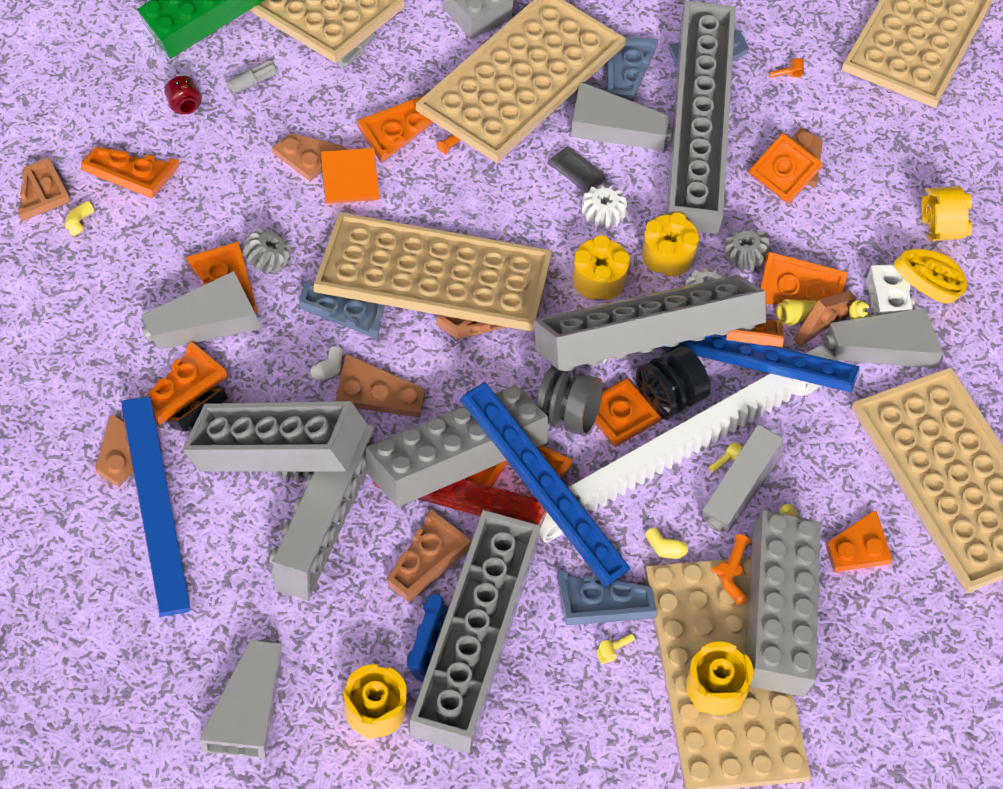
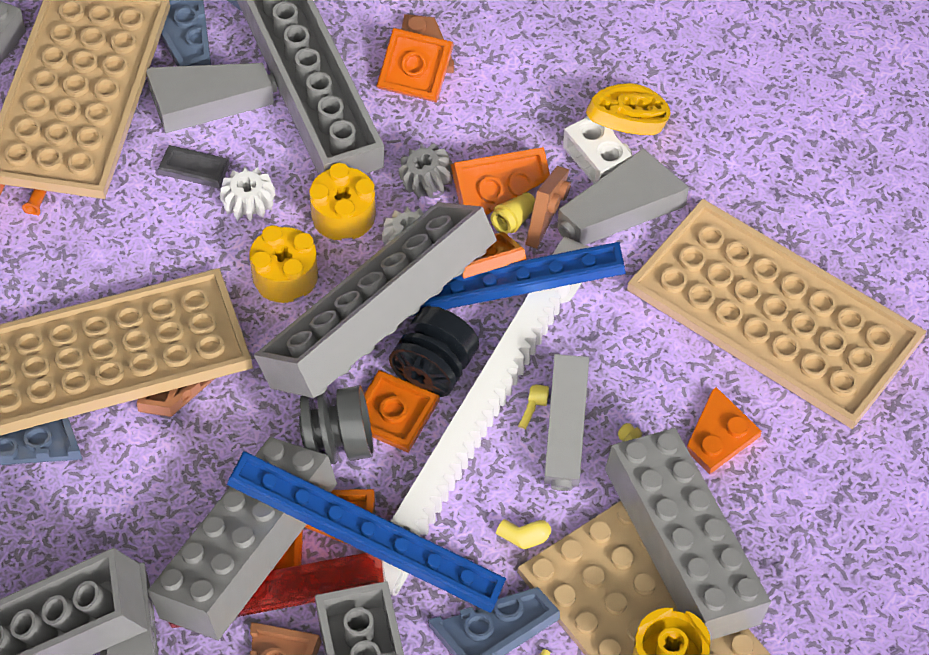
camera: 25 degrees left, 0 degrees up
white arm [310,347,343,380] -> none
nougat wing [335,354,425,417] -> none
orange piece [710,534,751,605] -> none
light yellow arm [849,300,873,320] -> none
yellow brick [921,185,972,242] -> none

